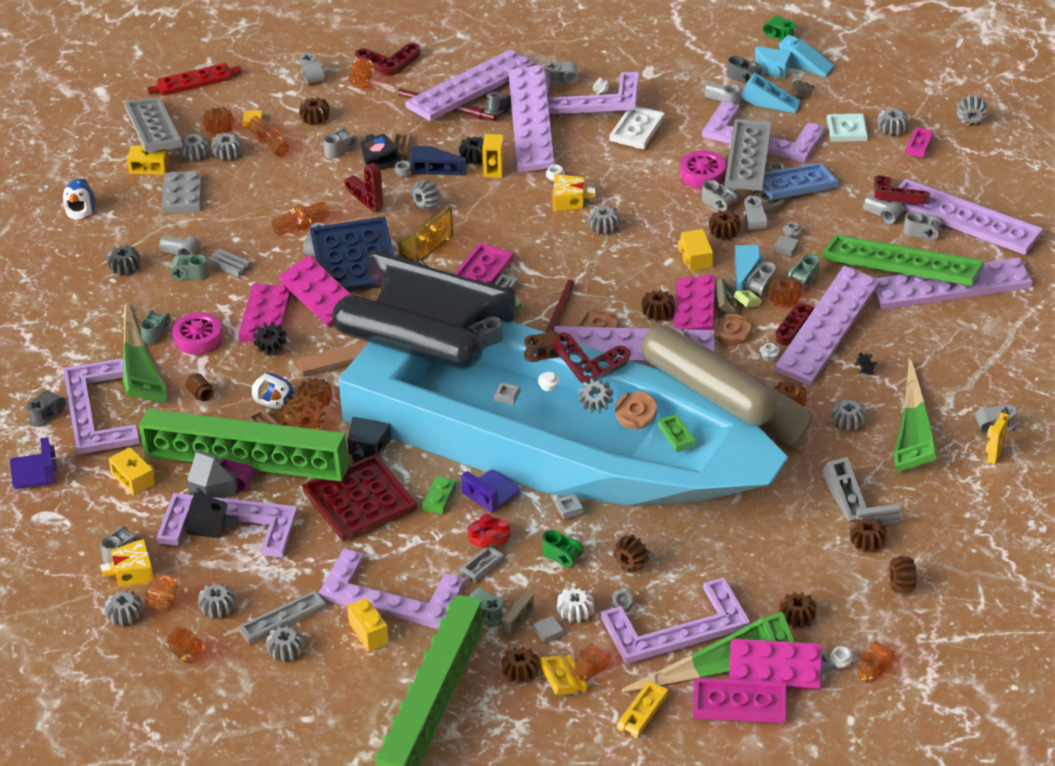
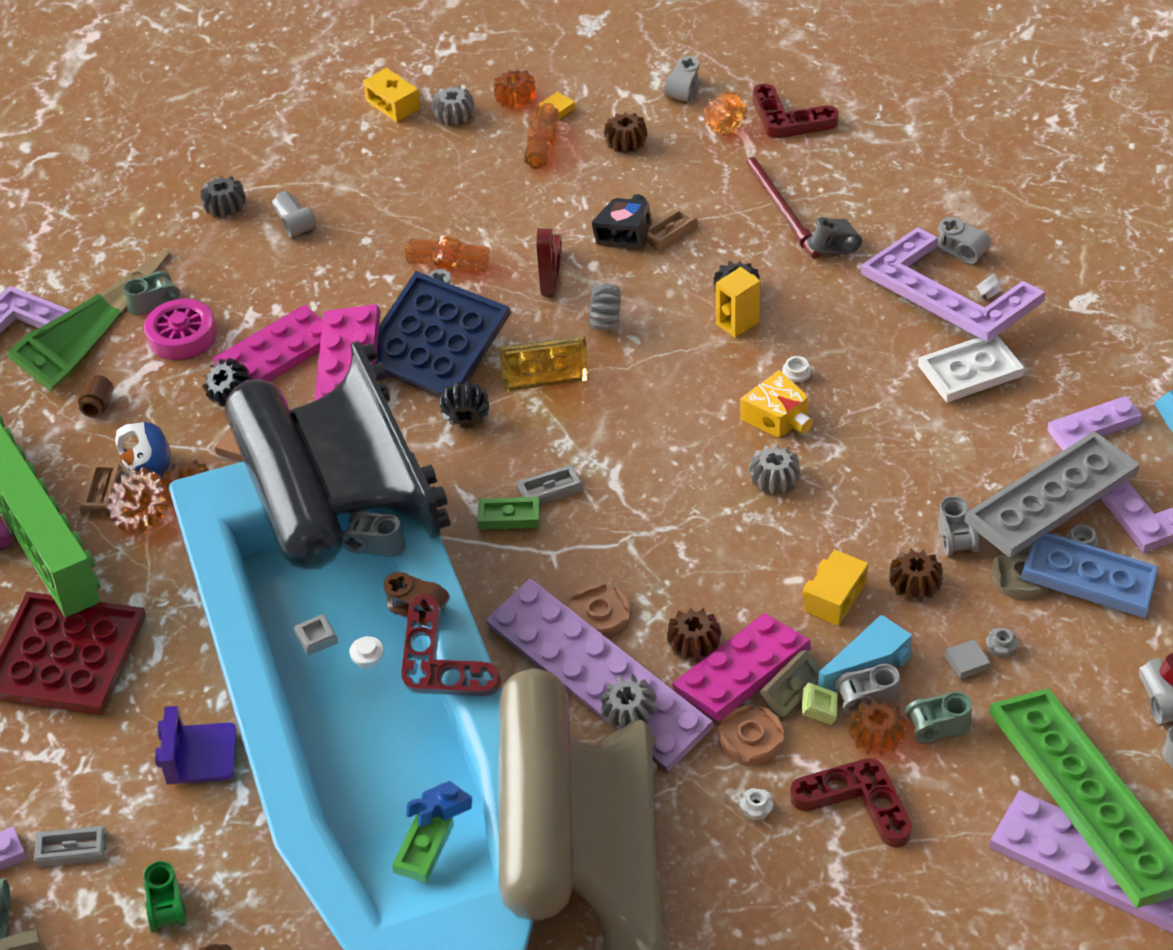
camera: 45 degrees right, 5 degrees up
piece [63,178,95,220] -> none
light grey plate [124,97,182,153] -> none
red plate [147,63,242,96] -> none
light grey plate [162,171,202,213] -> none
sand green piece [170,254,209,280] -> none
light grey tile [208,249,250,277] -> none
light grey gear [211,132,243,161] -> none
light grey piece [324,128,358,159] -> none
black torso [347,417,391,462] -> none
light grey plate [394,161,412,178] -> none
lavender plate [406,49,535,121] -> none
dark blue slope [410,146,467,175] -> none
bright green plate [422,476,456,514] -> none
dark pink plate [454,242,514,283] -> none
red plate [467,514,511,548] -> none
lavender plate [508,64,555,173] -> none
dark red bar [545,280,575,332] -> none
light grey plate [555,494,583,520] -> none
light grey gear [578,378,614,414] -> none
nougat tile [615,391,657,430] -> none
dark pink wheel [680,150,727,189] -> none
light grey piece [704,82,740,105] -> none
light grey piece [743,196,767,231] -> none
clear orange gear [774,380,807,407] -> none
lavender plate [775,266,880,386] -> none
black wheel [855,352,877,375] -> none
none -> blue plate [406,781,473,826]

